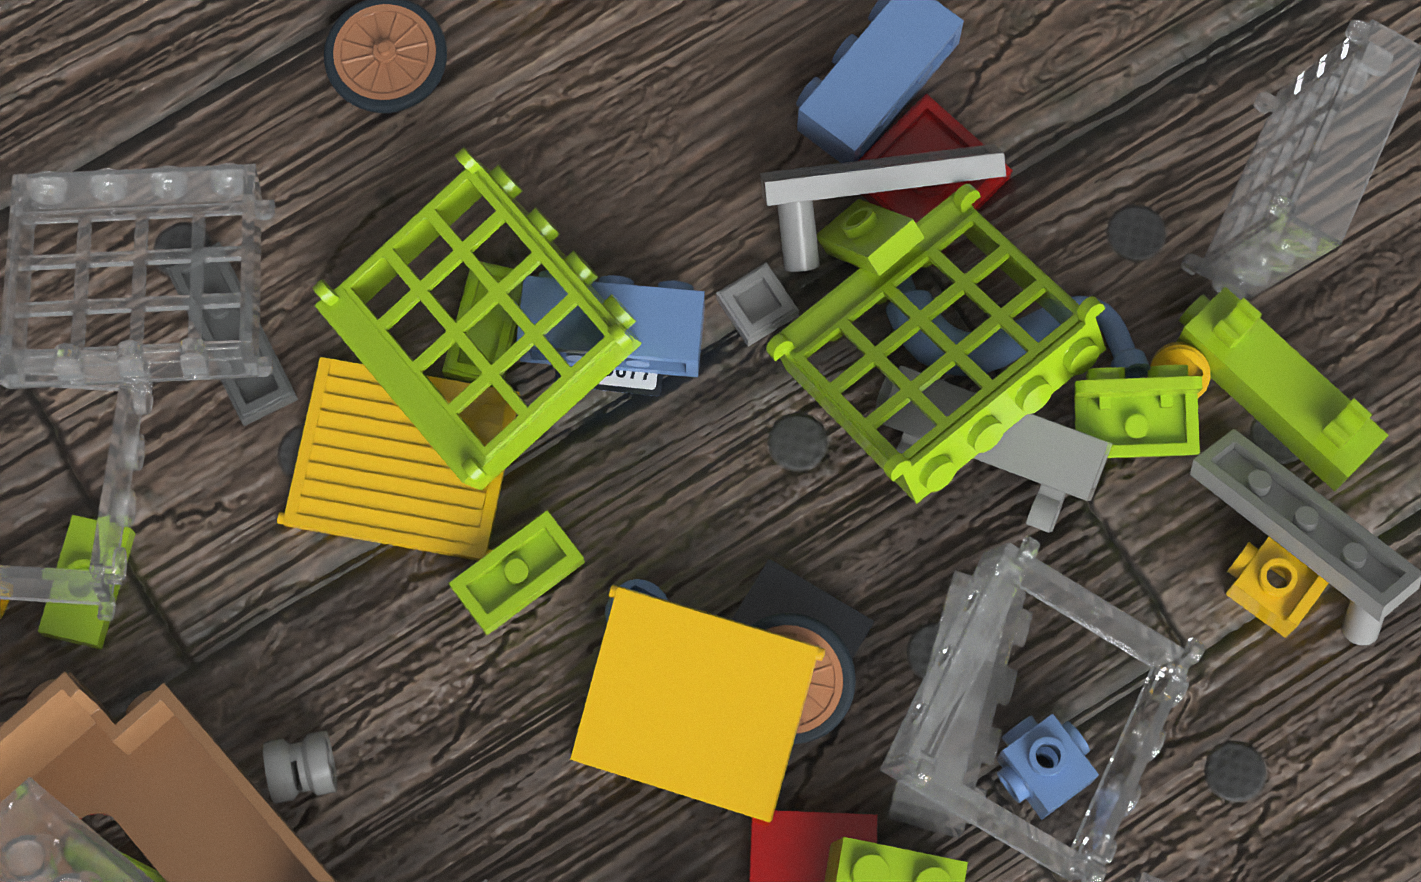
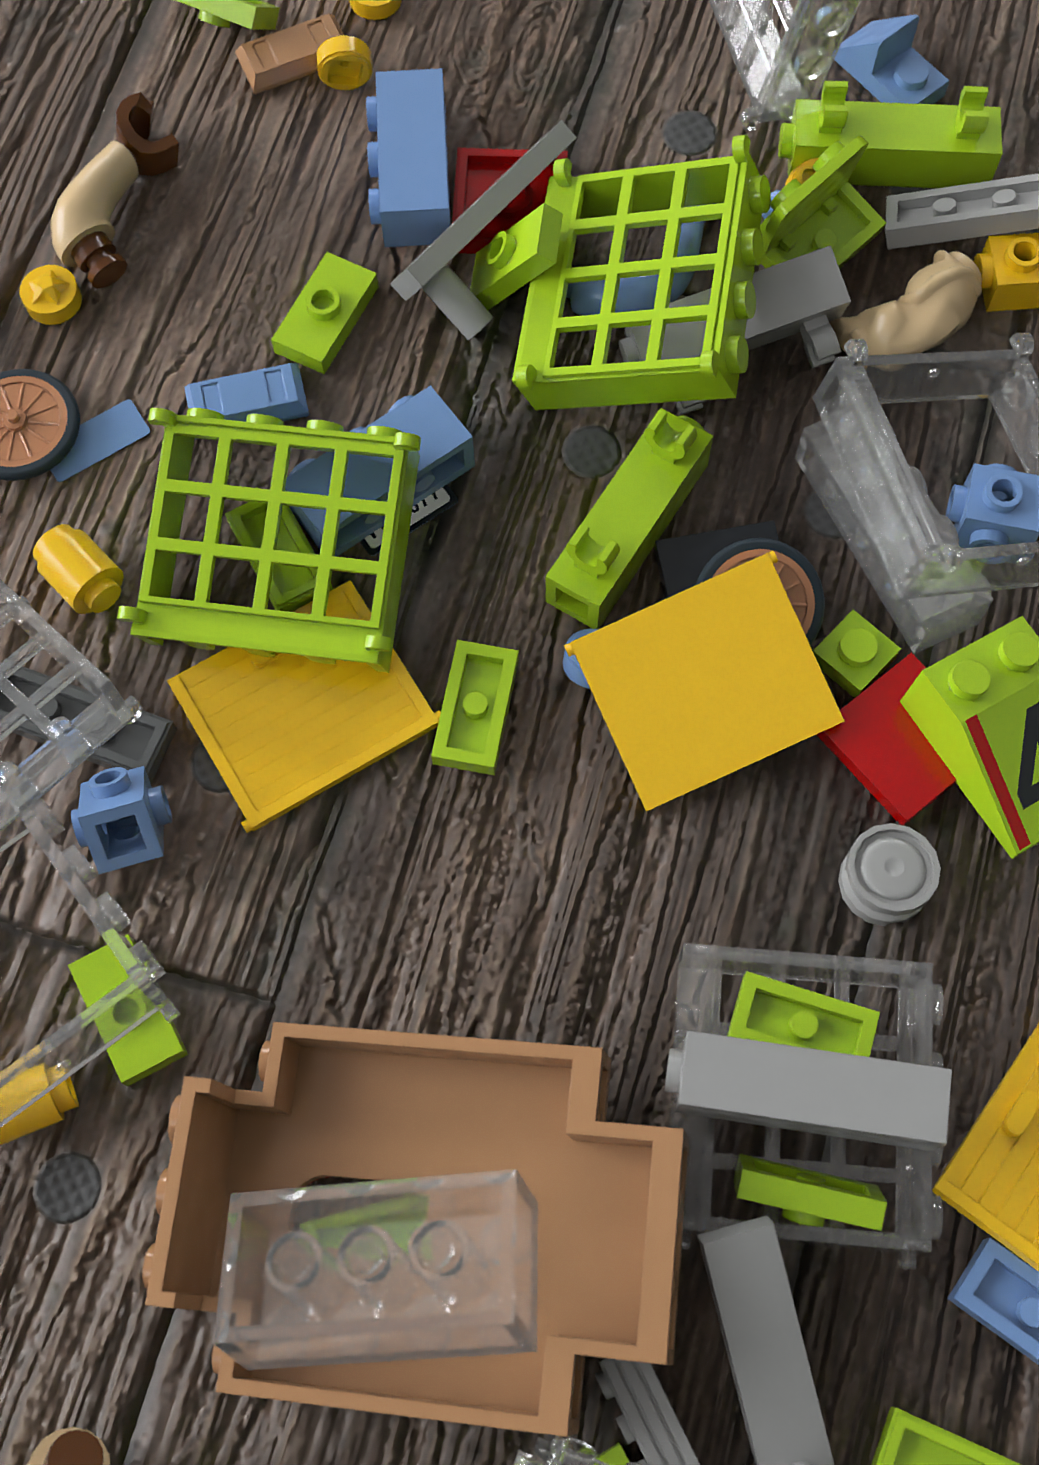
camera: 40 degrees left, 5 degrees down
light grey wheel [263,731,337,804] -> none
light grey tile [716,262,799,347] -> none
none -> yellow brick [33,524,124,614]
none -> medium blue sticker [51,399,150,482]
none -> medium blue brick [71,766,172,874]
none -> medium blue tile [184,363,310,440]
none -> lime plate [271,252,379,374]
none -> lime brick [545,408,713,629]
none -> lime plate [813,609,901,698]
none -> tan animal [829,250,982,366]
none -> medium blue slope [831,14,949,104]

